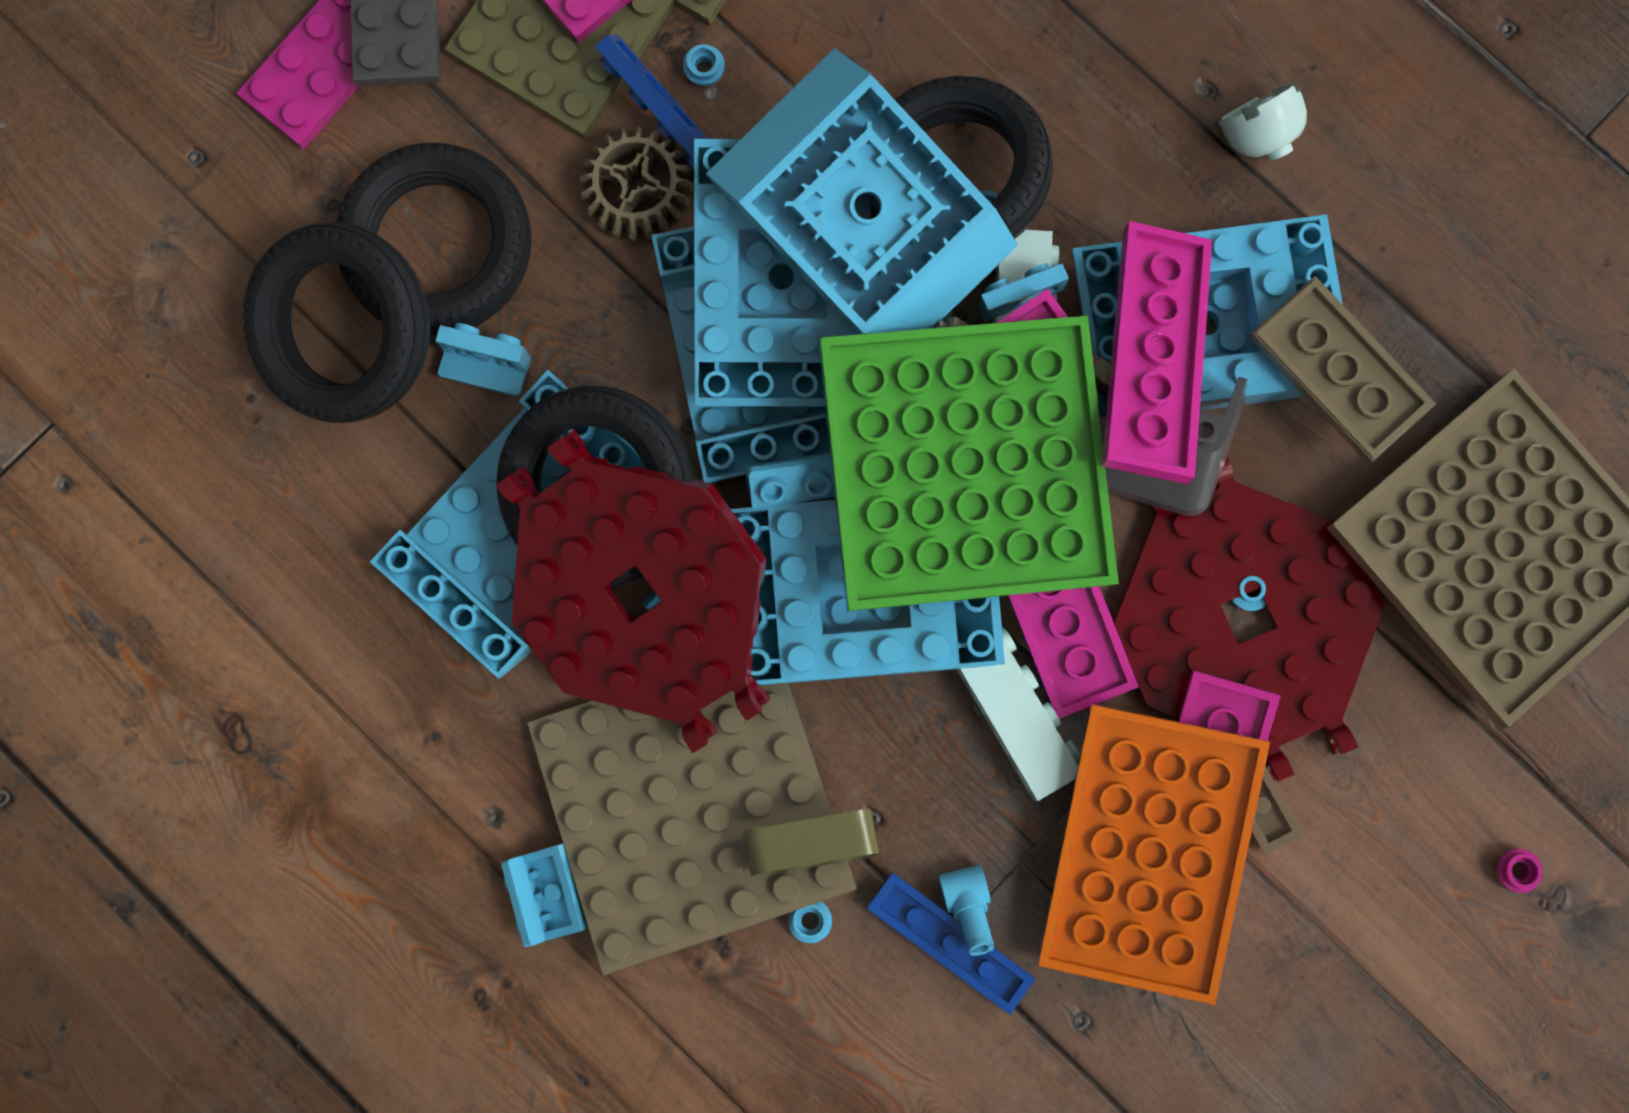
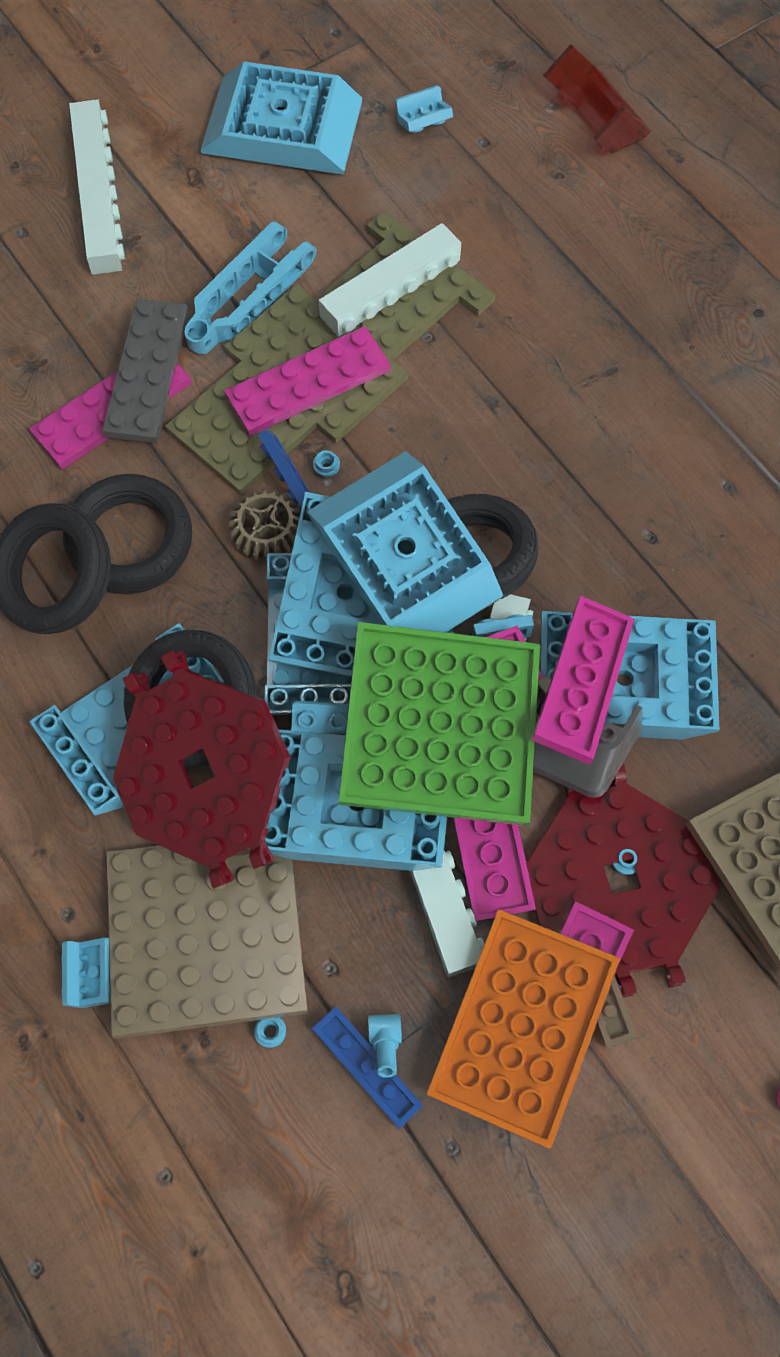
camera: 10 degrees right, 15 degrees down
medium azure bracket [435,323,531,397] -> none
olive beam [743,809,879,877] -> none
light aqua cylinder [1218,81,1307,161] -> none
dark tan tile [1248,276,1436,464] -> none

